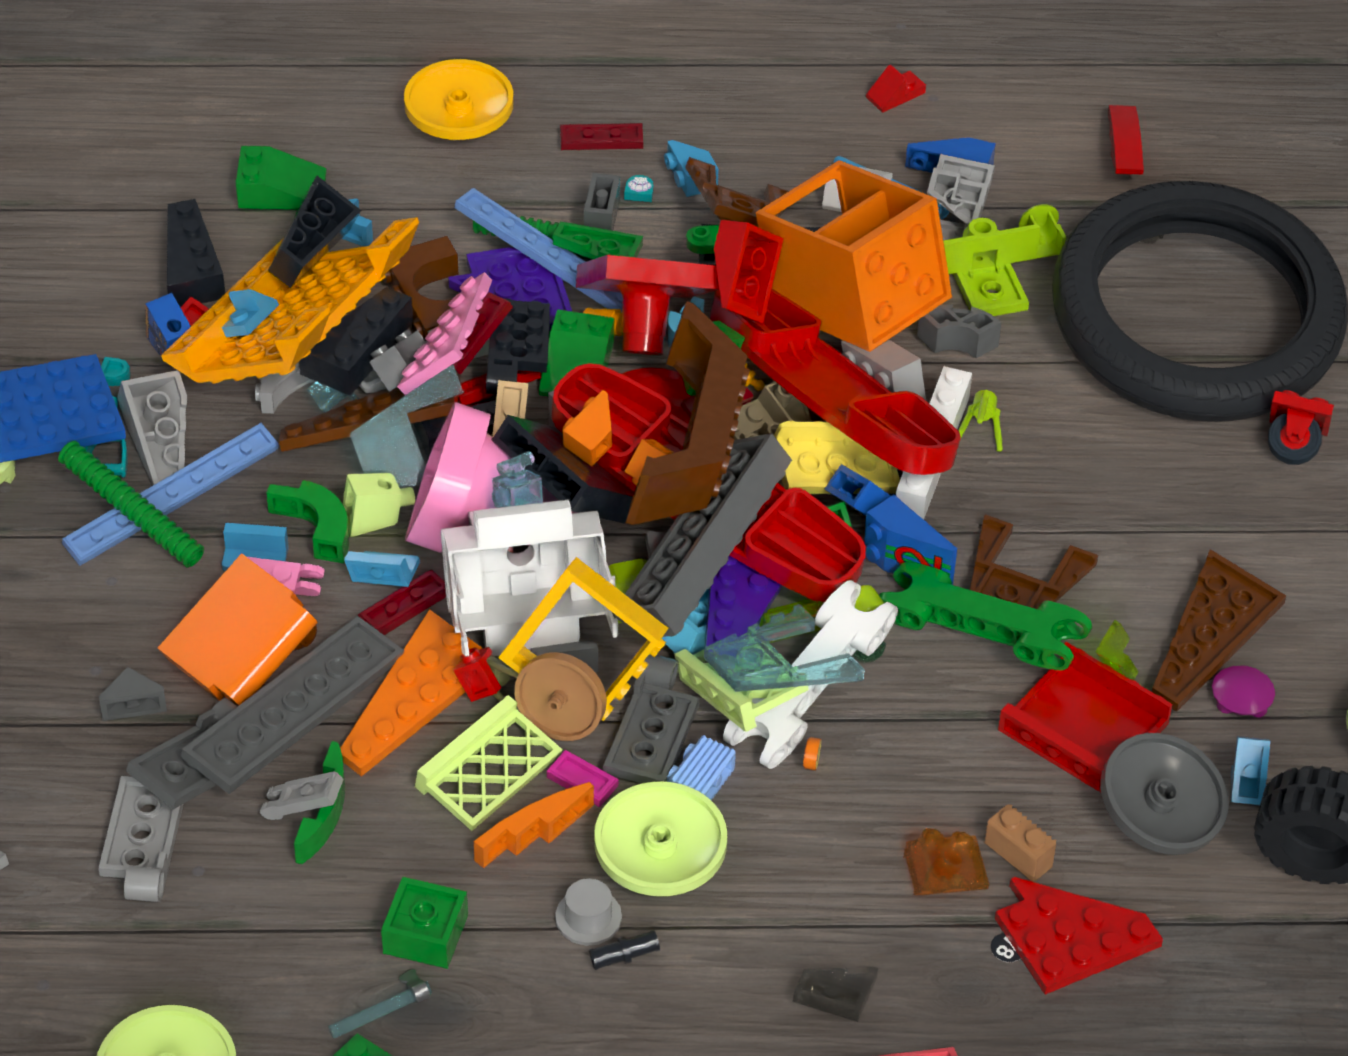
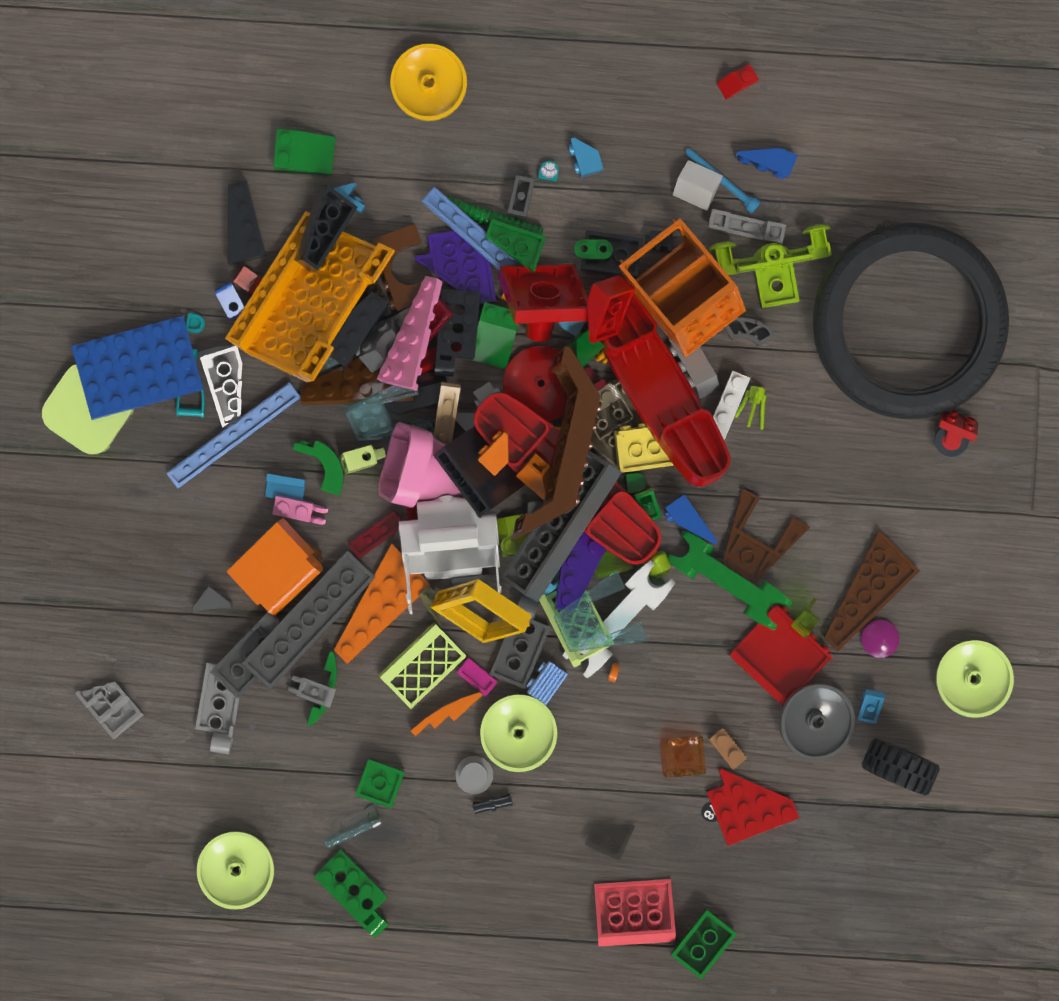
camera: 10 degrees right, 40 degrees up
green piece [58,440,204,568] -> none
dark azure slope [221,289,279,337] -> none
dark azure panel [344,551,420,587] -> none
red bracket [453,647,501,702] -> none
clear light blue brick [492,452,543,508] -> none
medium nougat piece [515,652,607,741] -> none
dark red tile [560,123,643,150] -> none
reddish brown wing [685,157,789,227] -> none
blue torso [825,464,891,517] -> none
light grey slope [927,154,995,225] -> none
red slope [1108,105,1144,175] -> none

